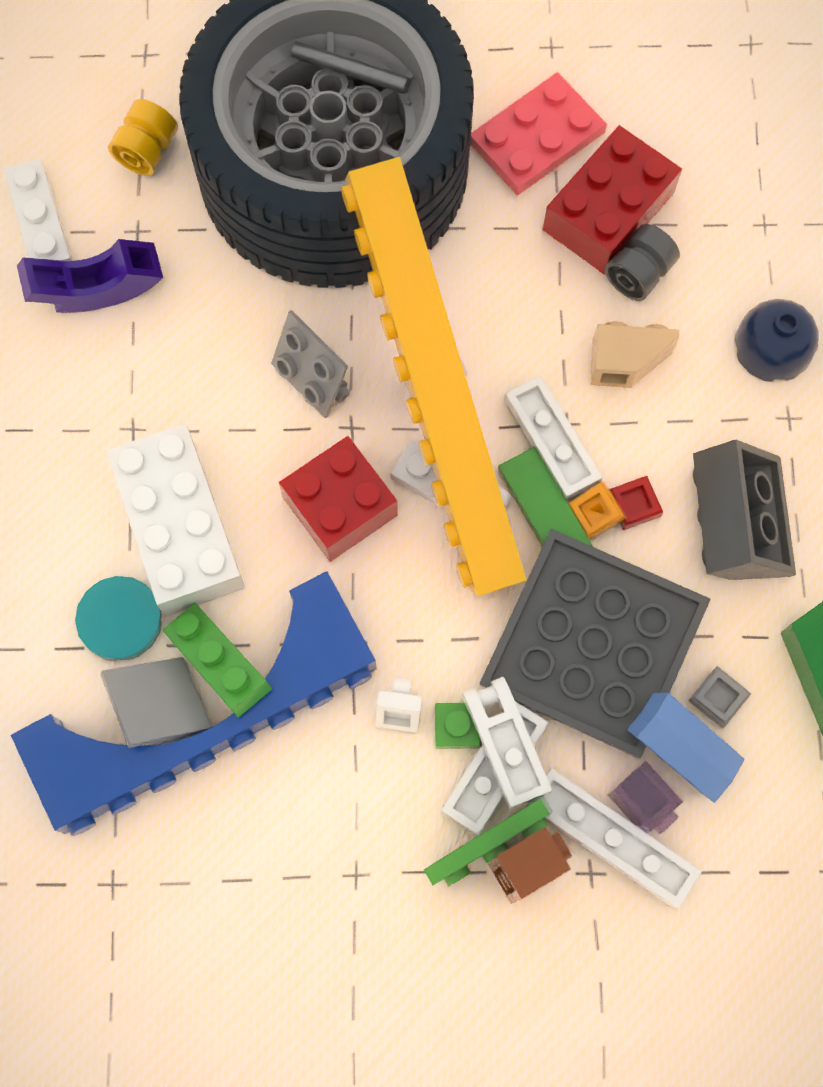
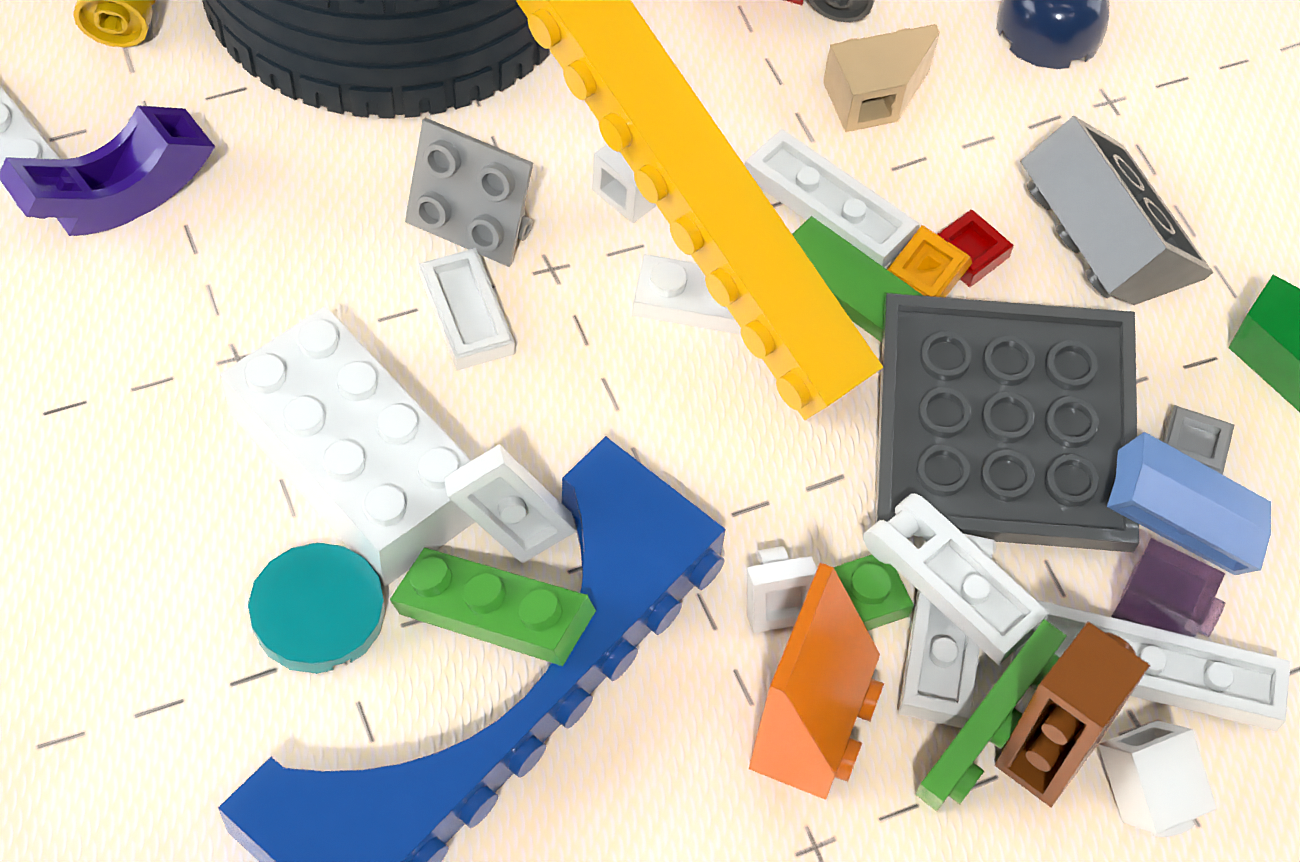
camera: 25 degrees left, 15 degrees down
light grey piece [100,657,213,748] -> none
red brick [278,436,398,562] -> none
none -> white tile [418,248,515,371]
none -> white plate [444,444,577,564]
none -> orange slope [749,563,884,800]
none -> white brick [1098,721,1217,838]

